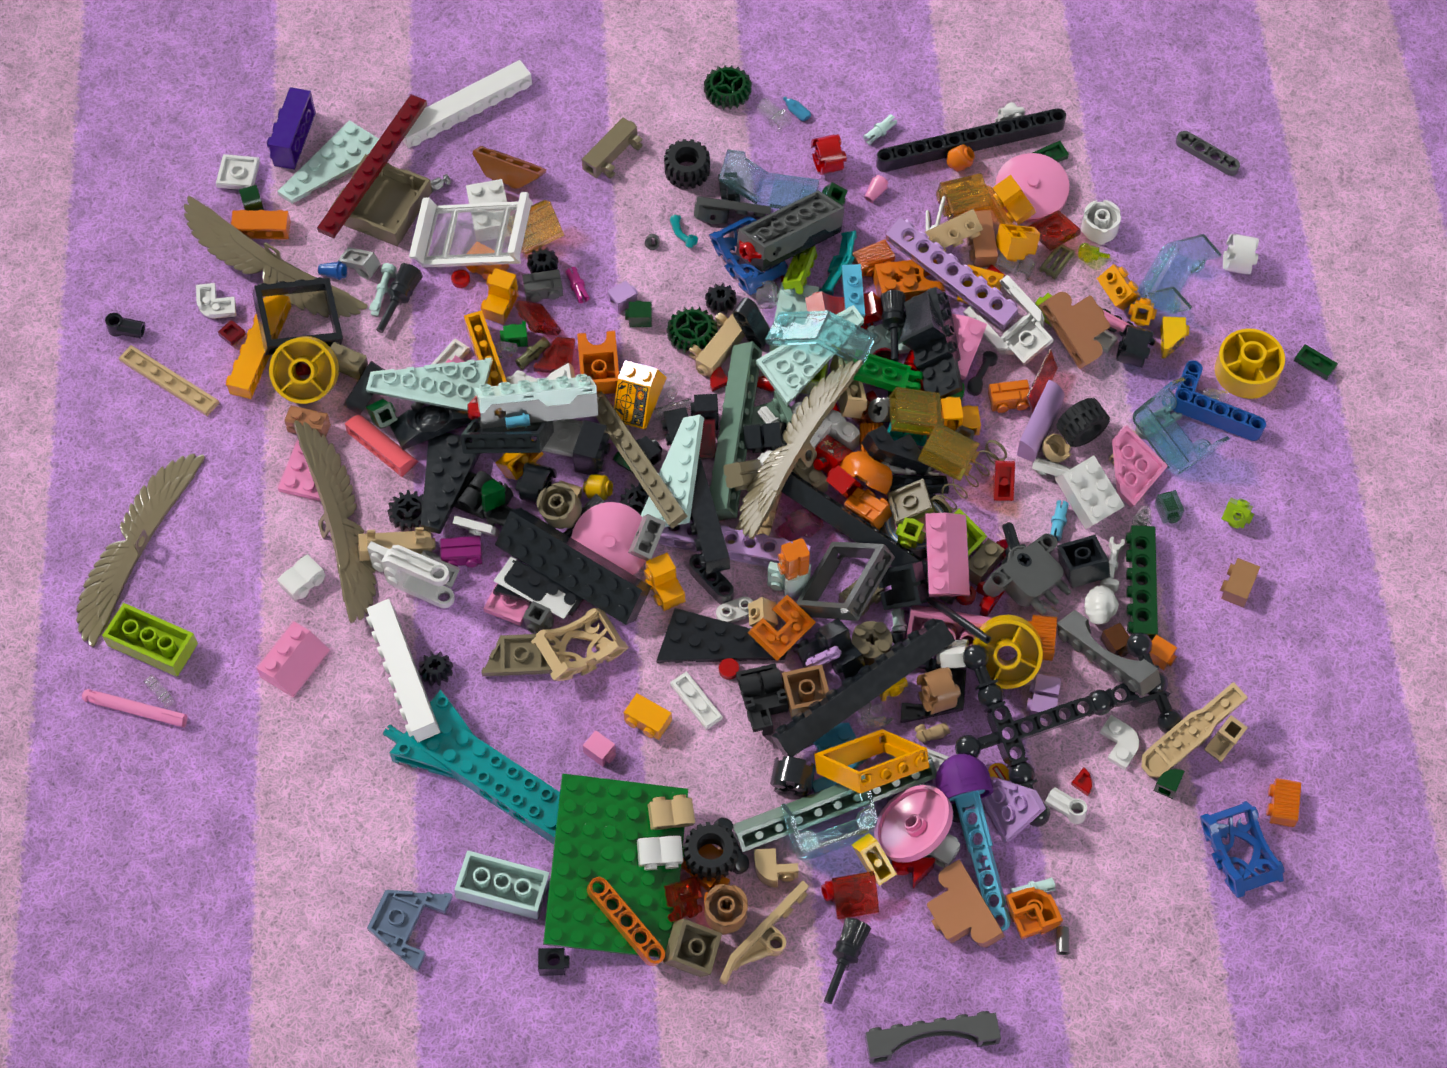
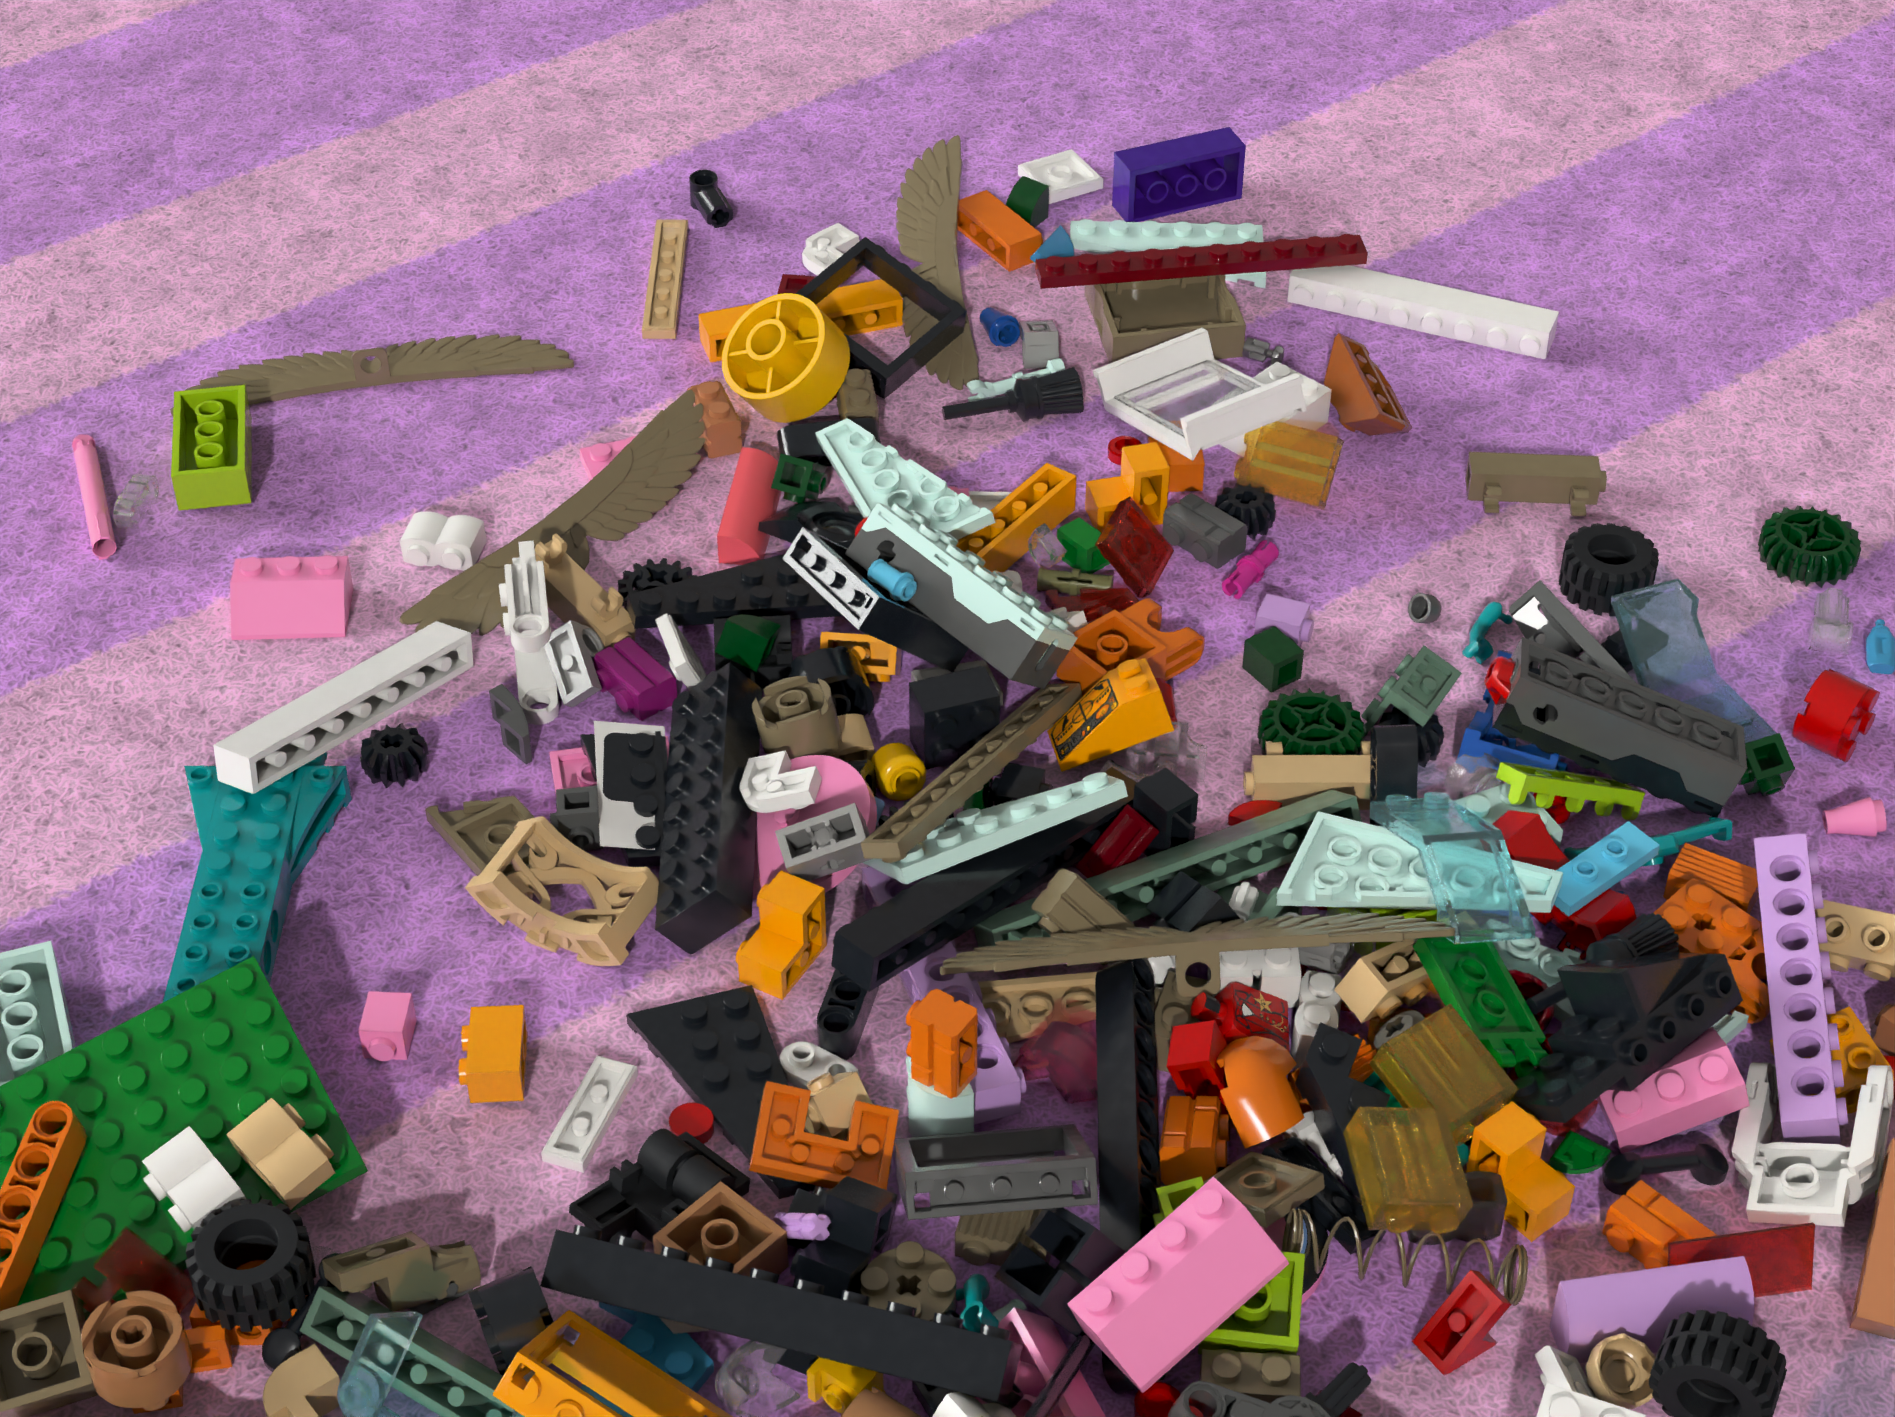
camera: 55 degrees right, 20 degrees down
none -> dark tan plate [322,1231,481,1317]
none -> dark grey slope [489,684,532,765]
none -> white plate [740,750,822,813]
none -> teal piece [956,1274,999,1333]
none -> dark azure tile [1030,225,1074,263]
none -> sand green bracket [1361,645,1462,737]

